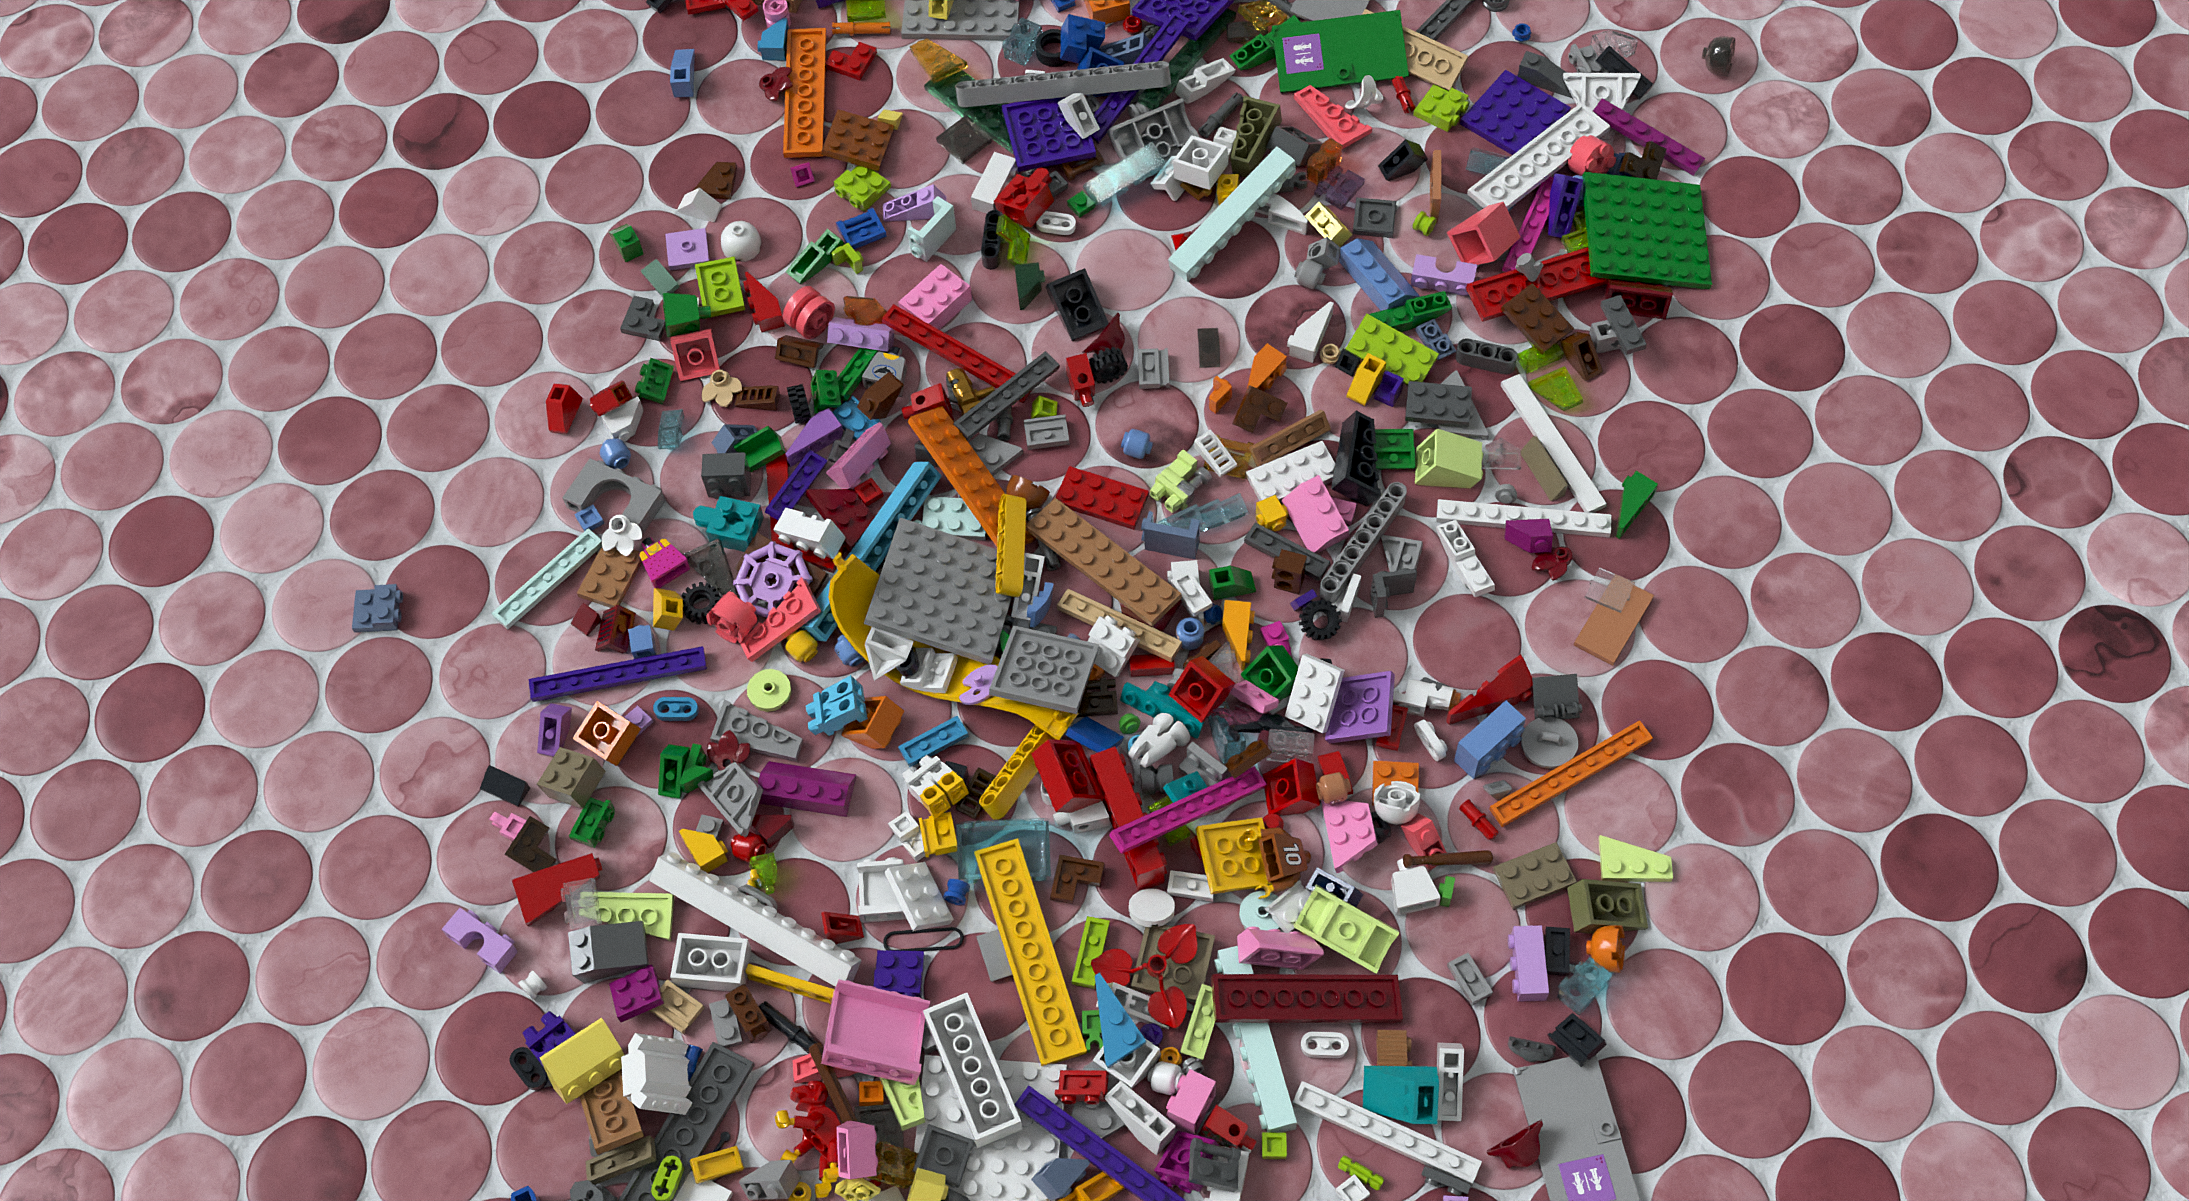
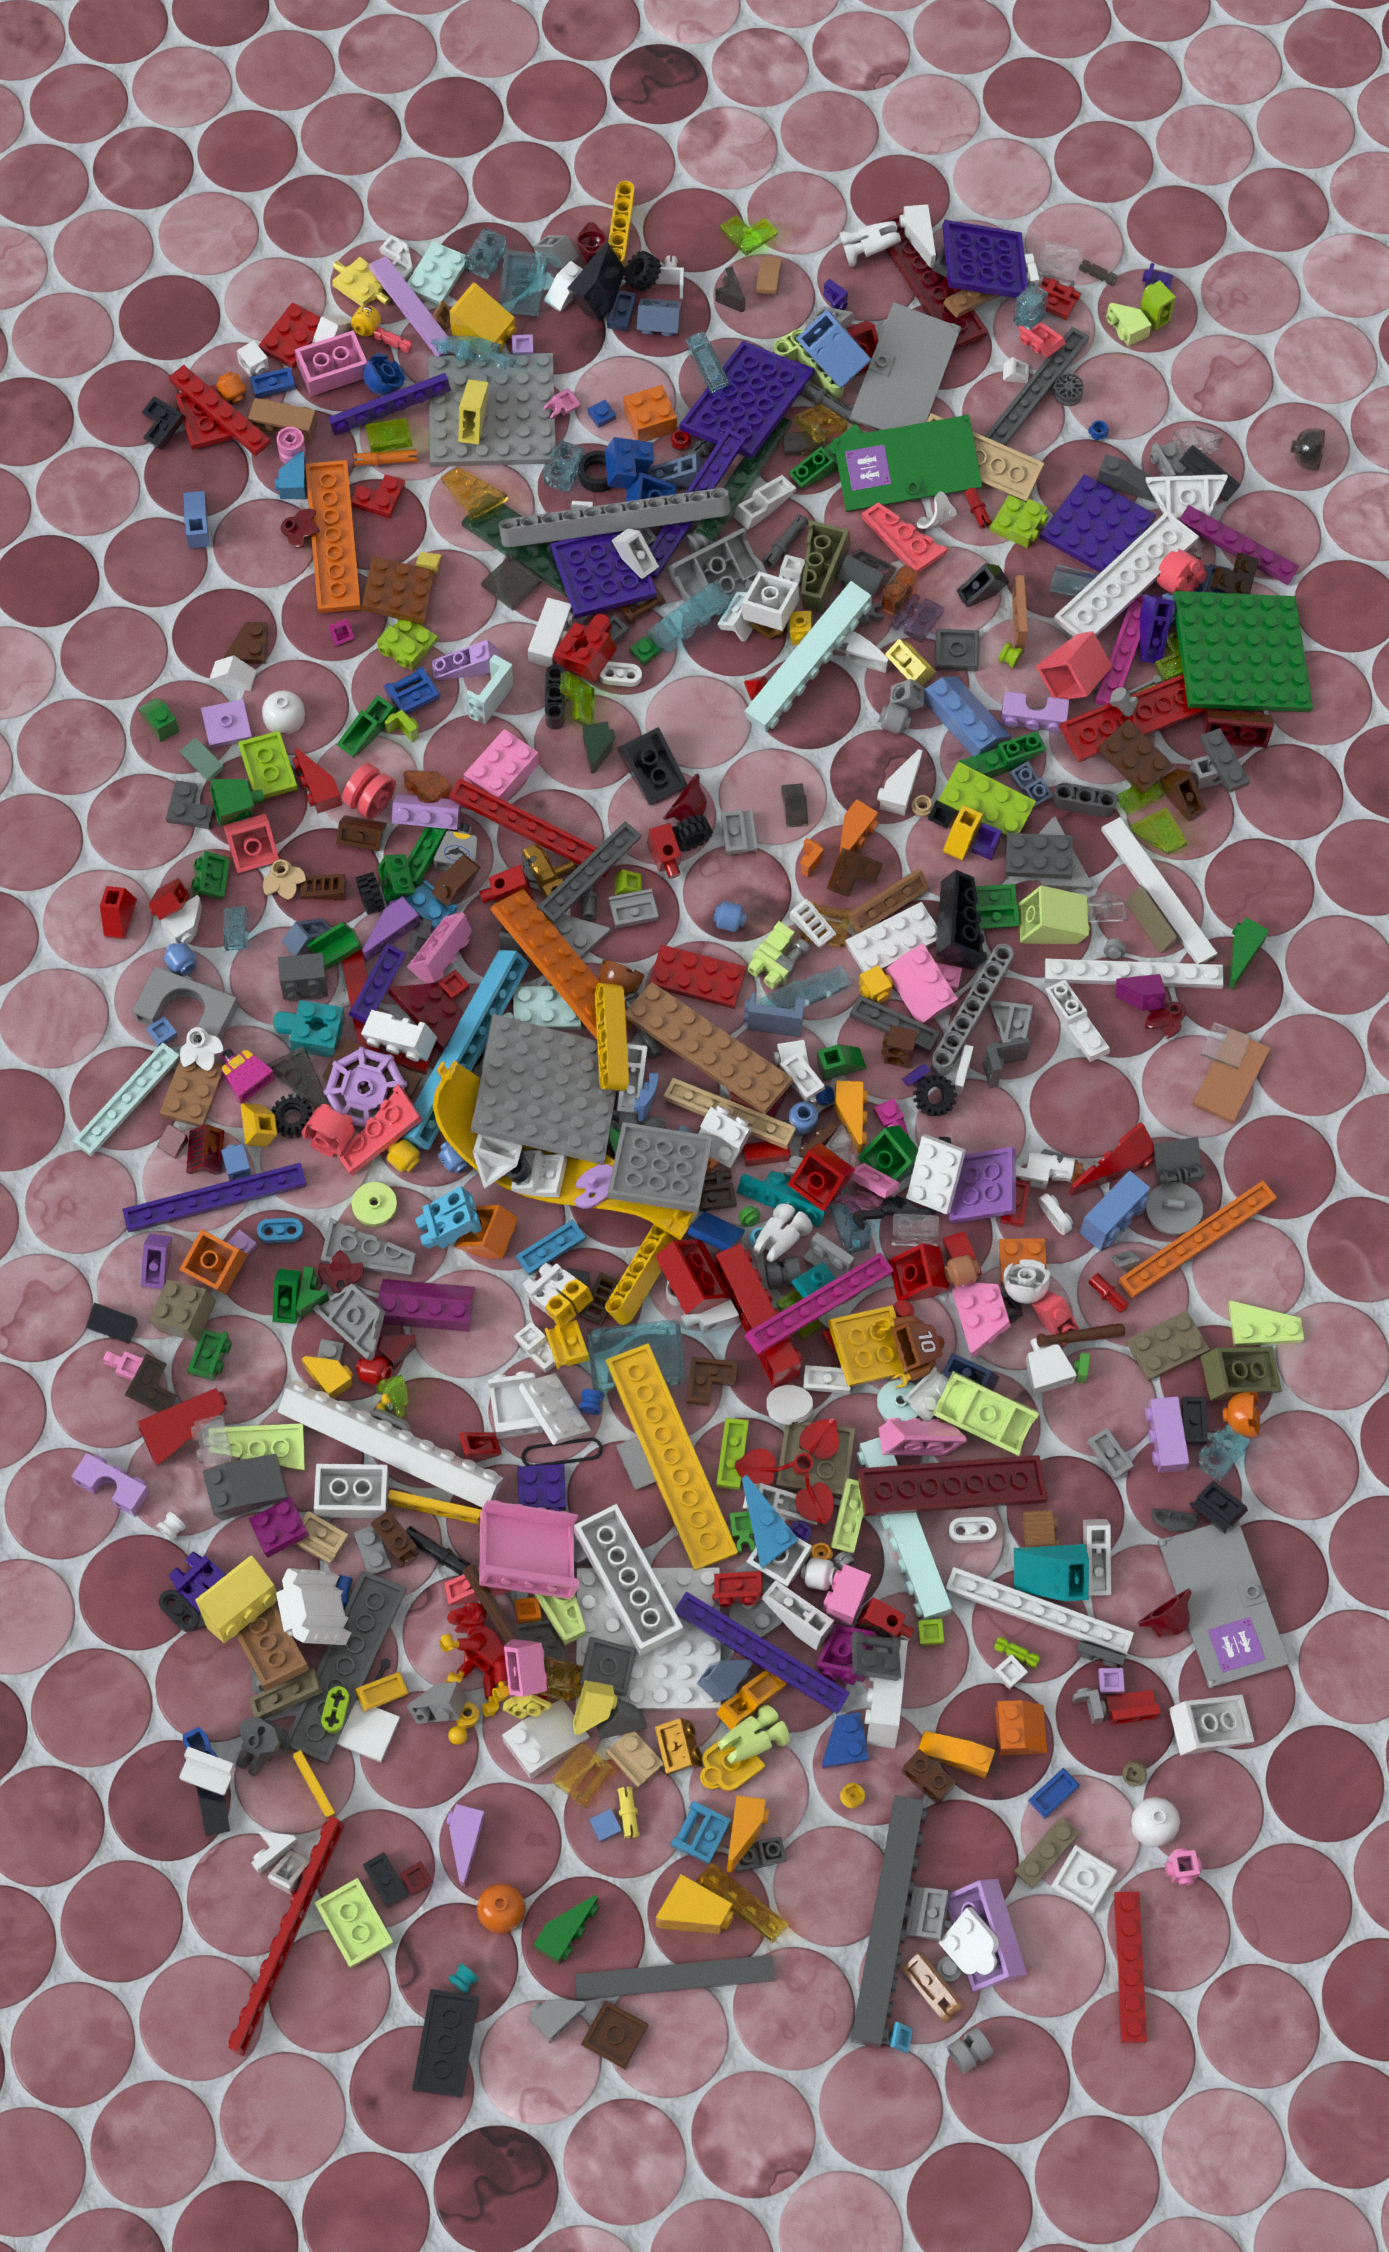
camera: 10 degrees left, 5 degrees up
reddish brown plate [1224,739,1272,779] -> none

